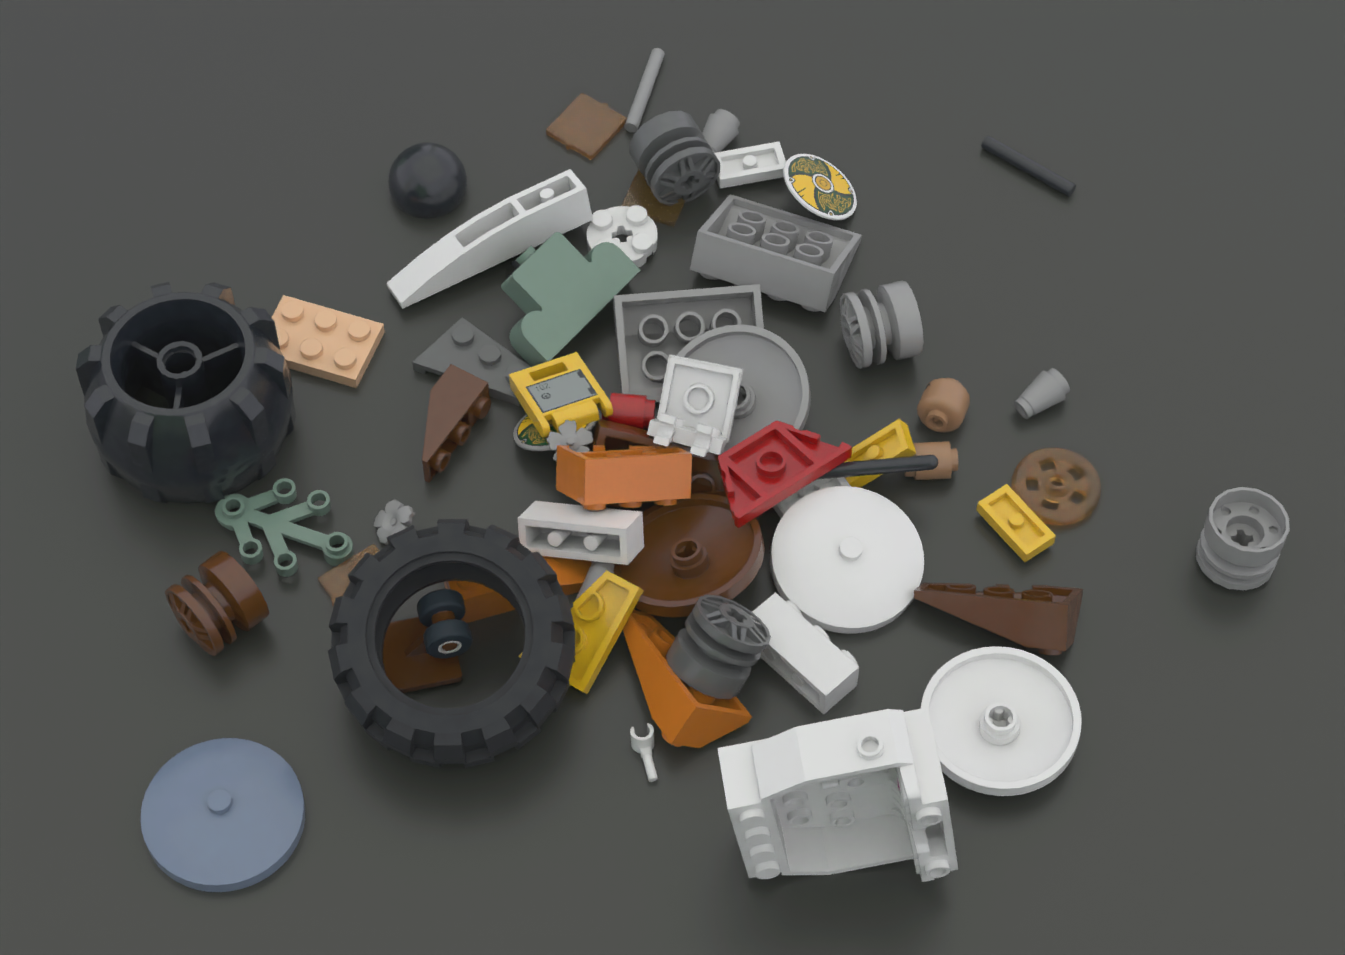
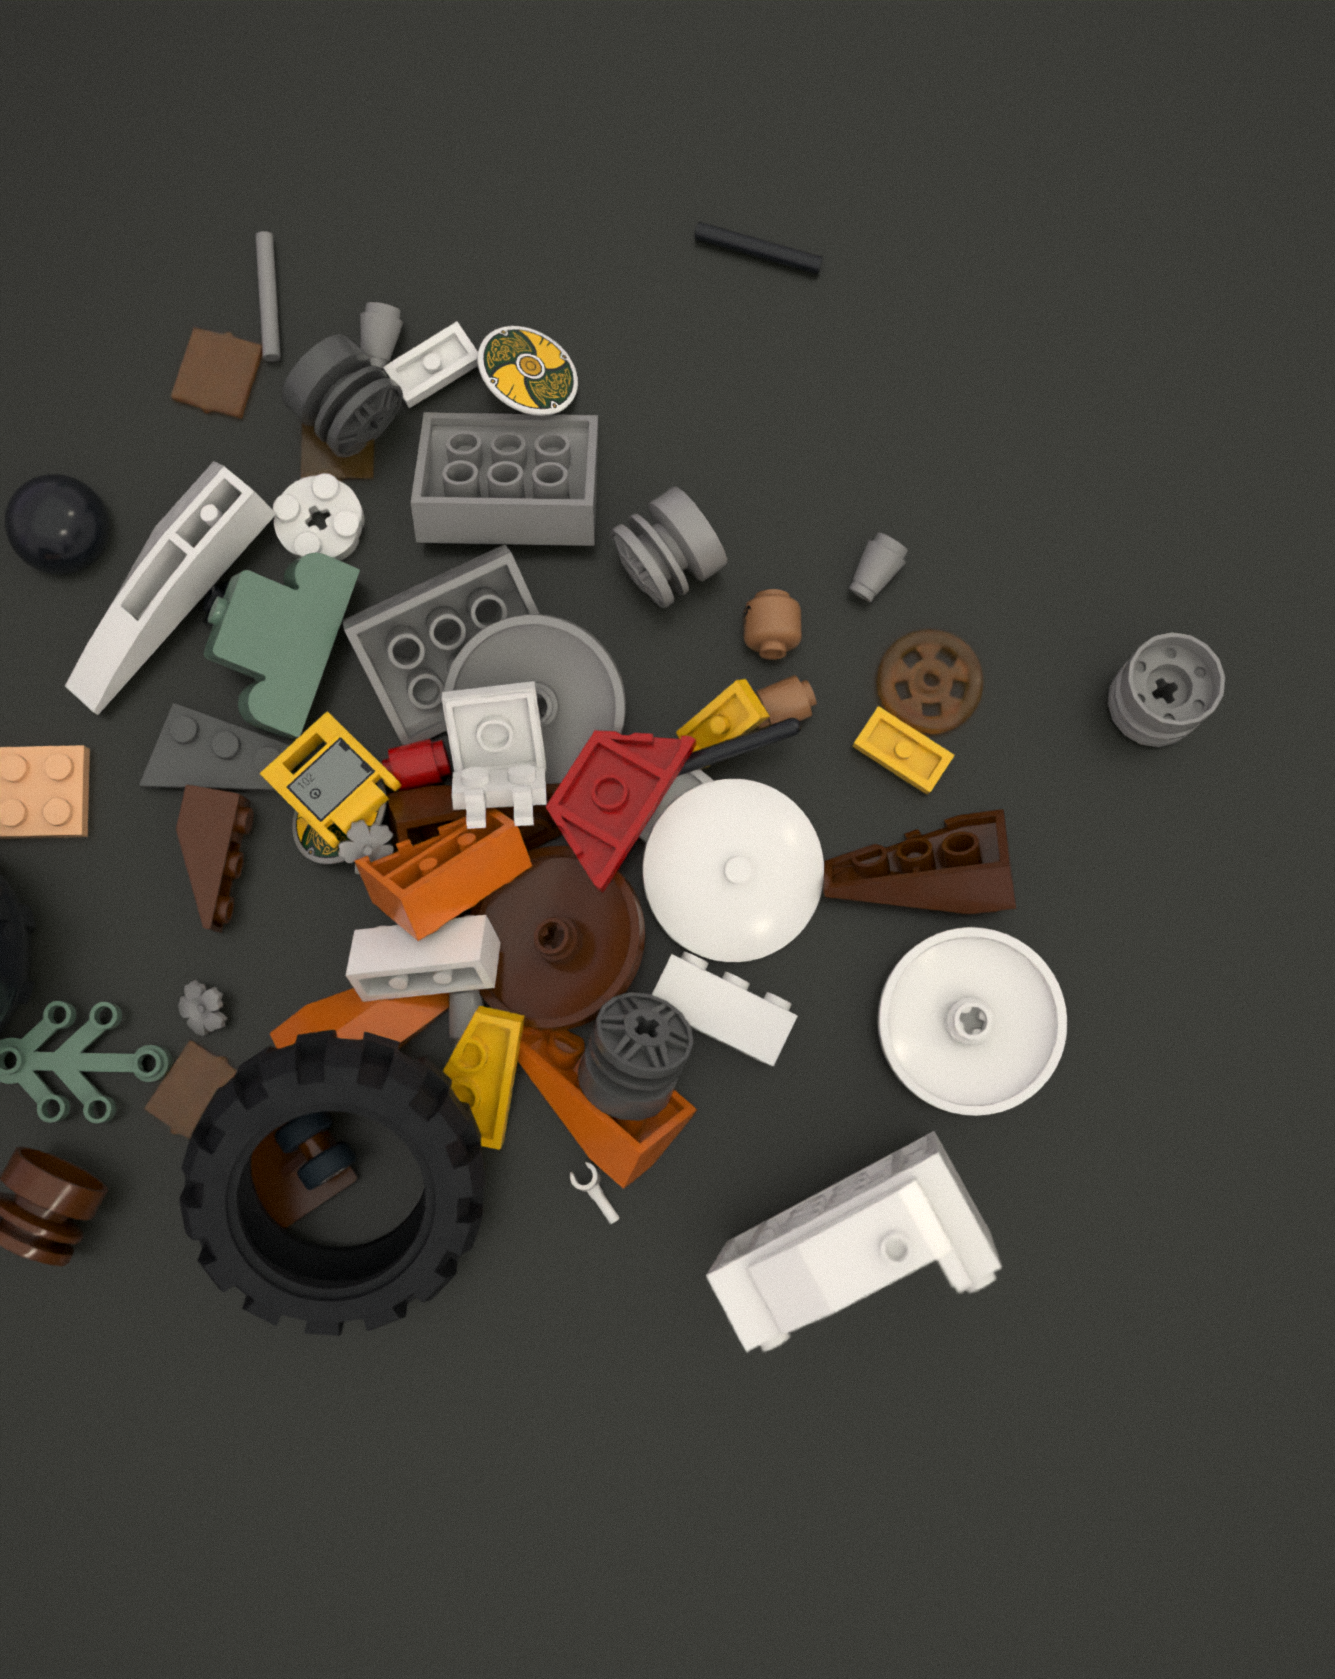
camera: 20 degrees left, 25 degrees up
sand blue dish [141,738,305,892] -> none

